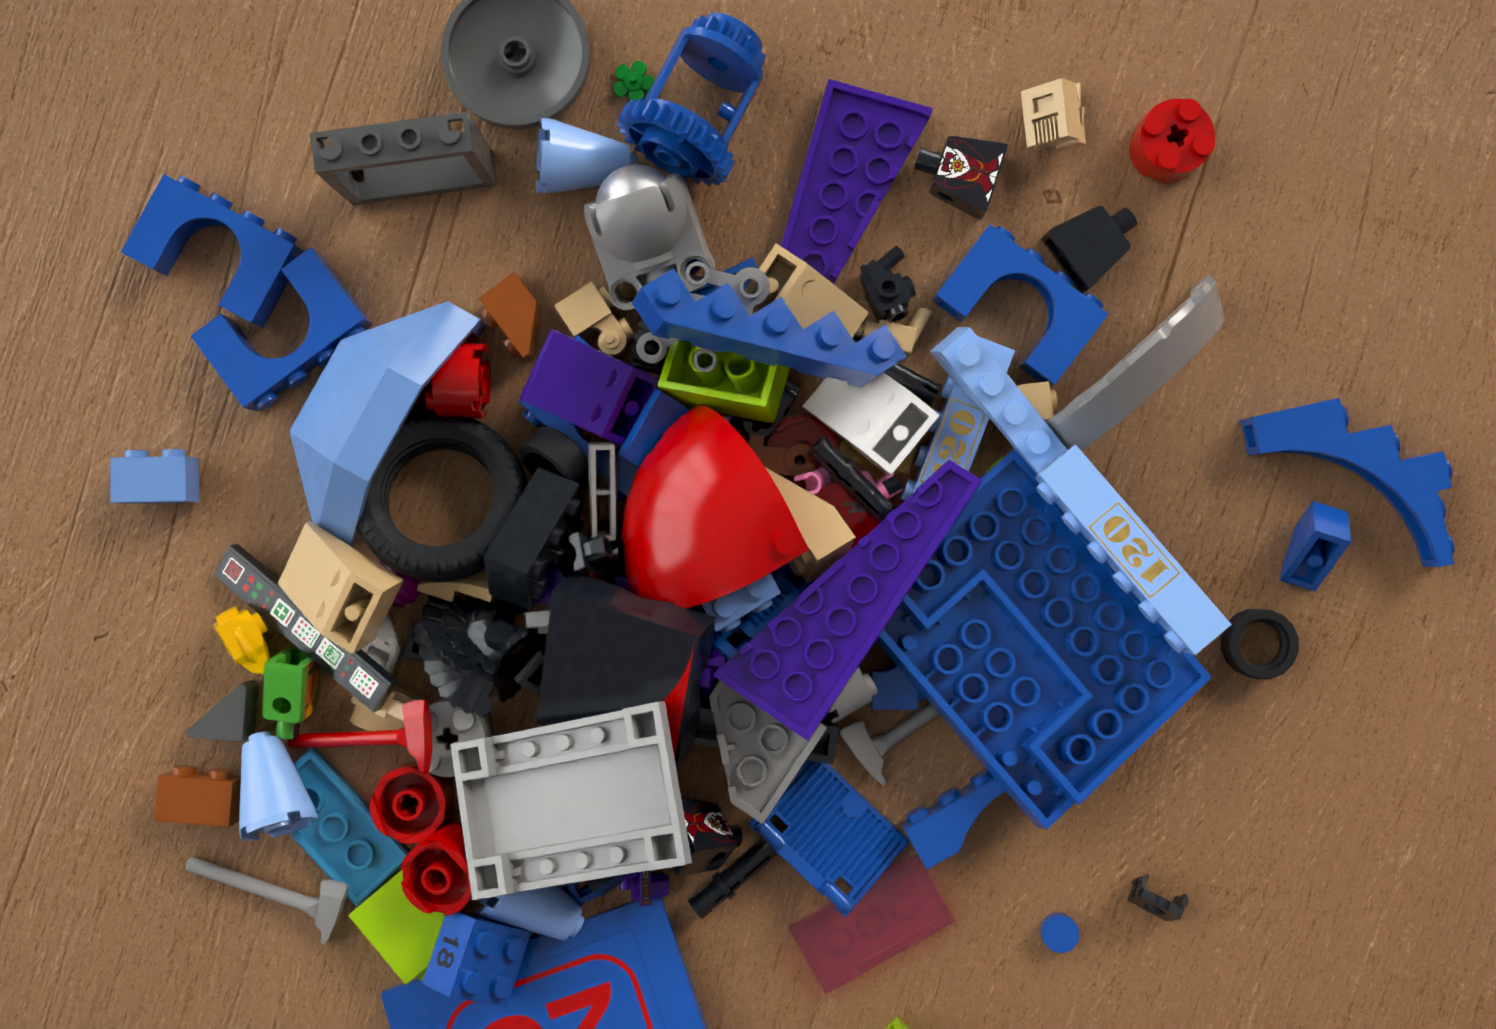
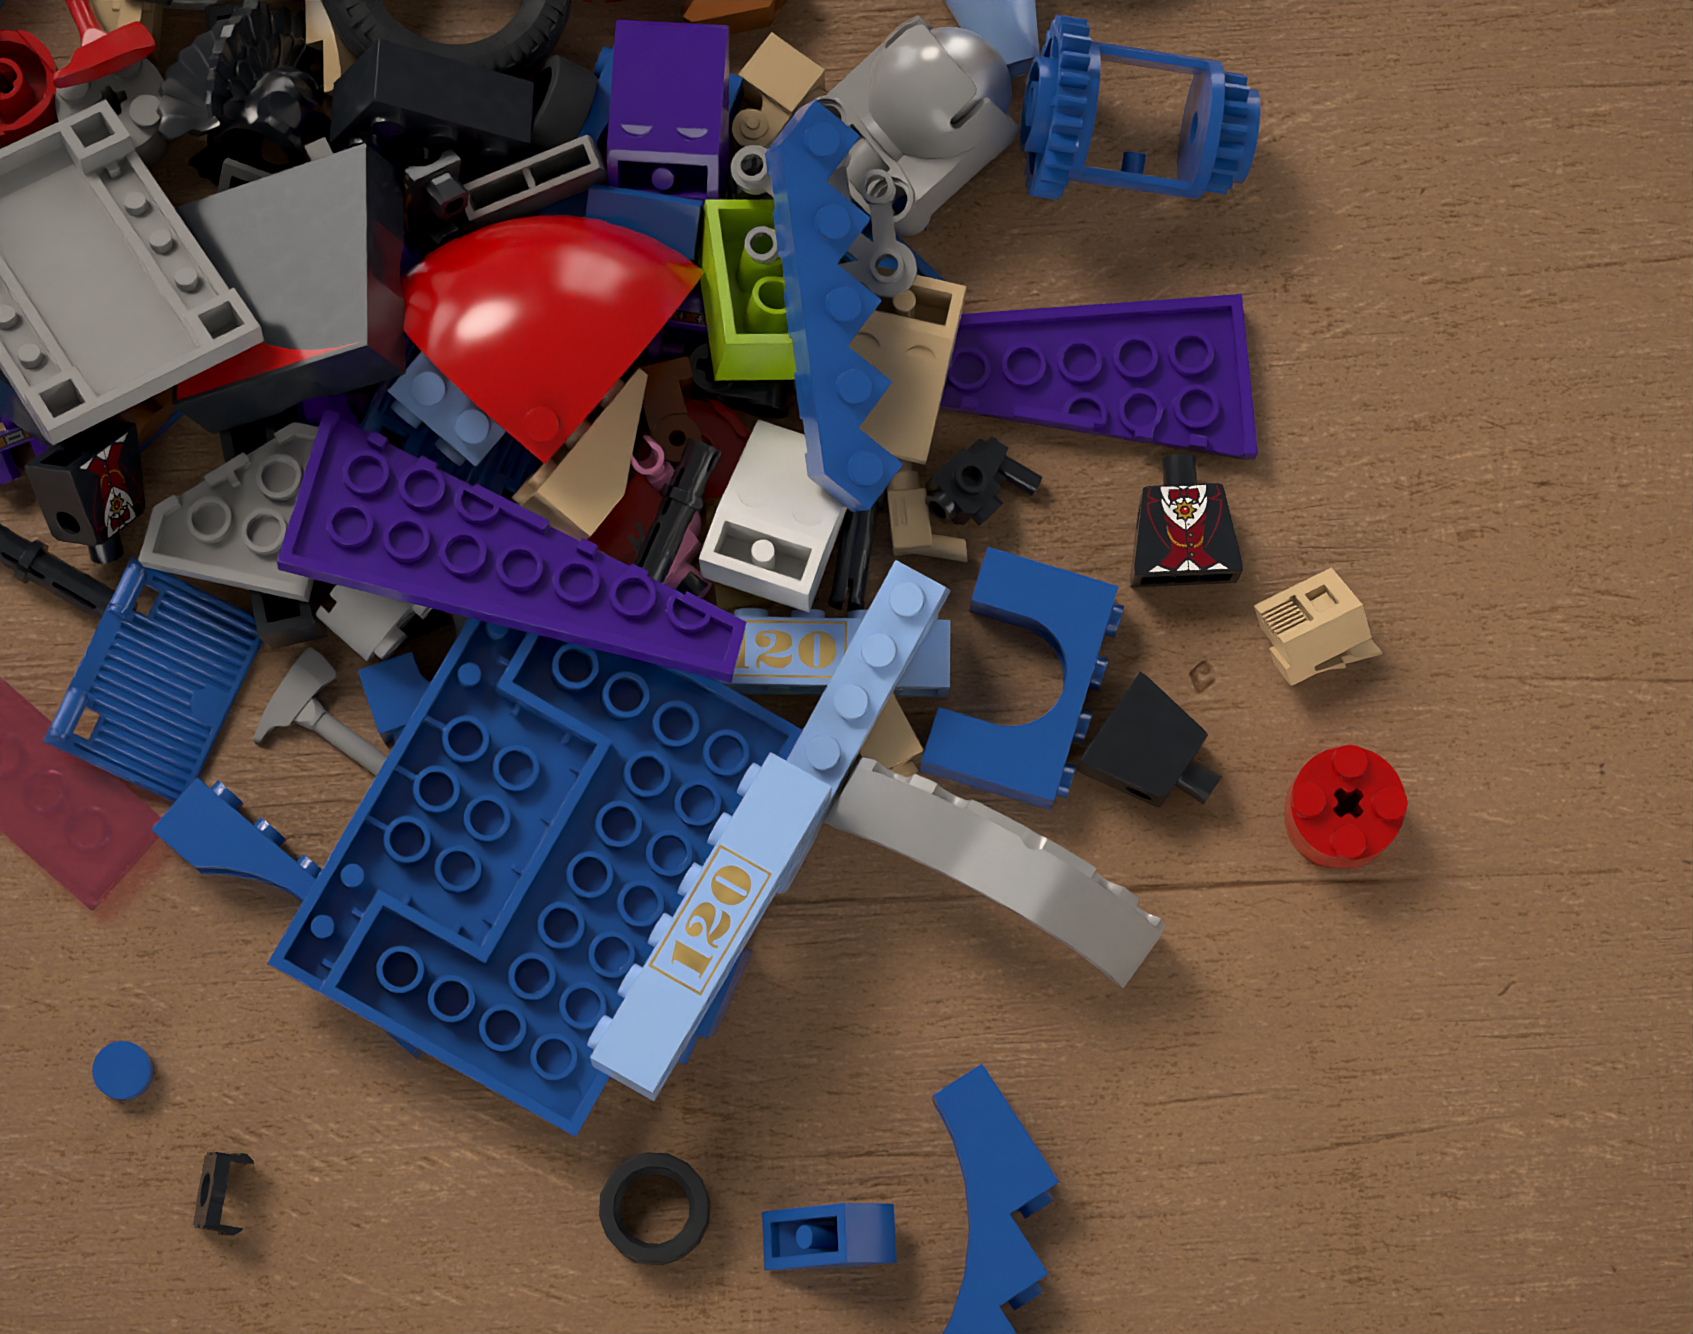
camera: 70 degrees right, 10 degrees down
green plant [613,61,655,101] -> none

